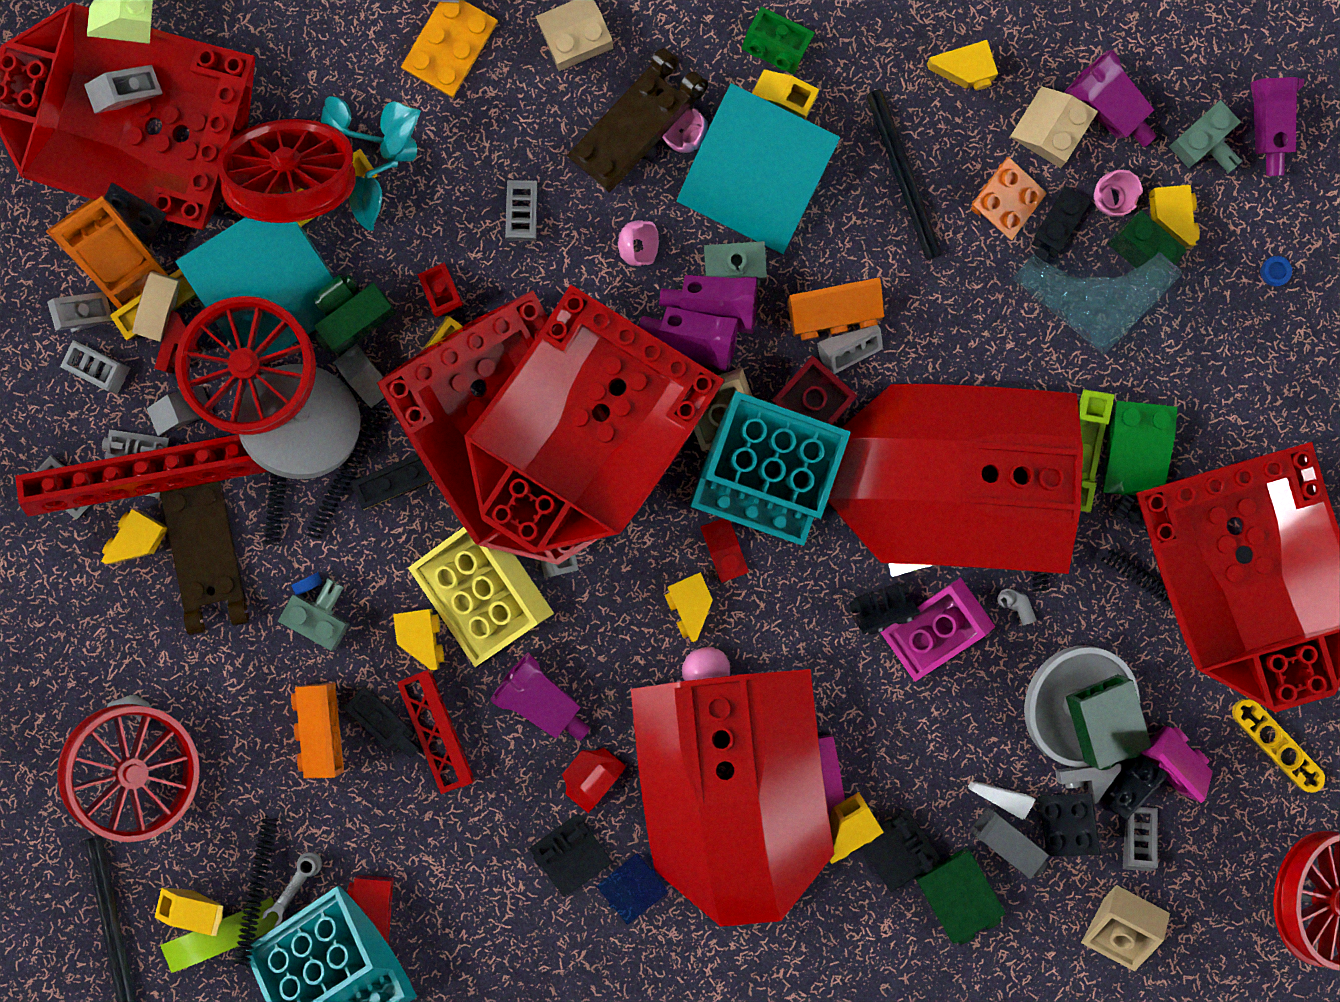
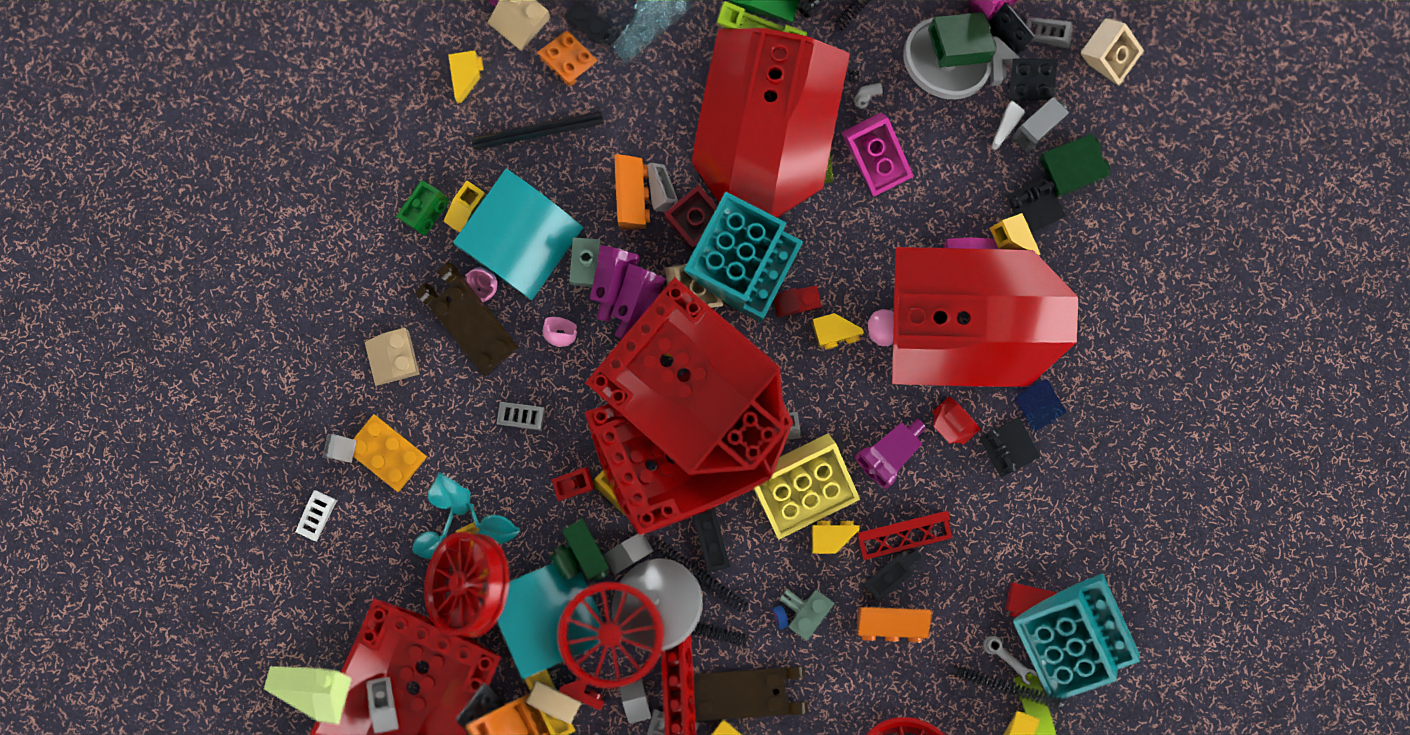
camera: 85 degrees left, 5 degrees down
black hinge [849,582,921,635] -> none

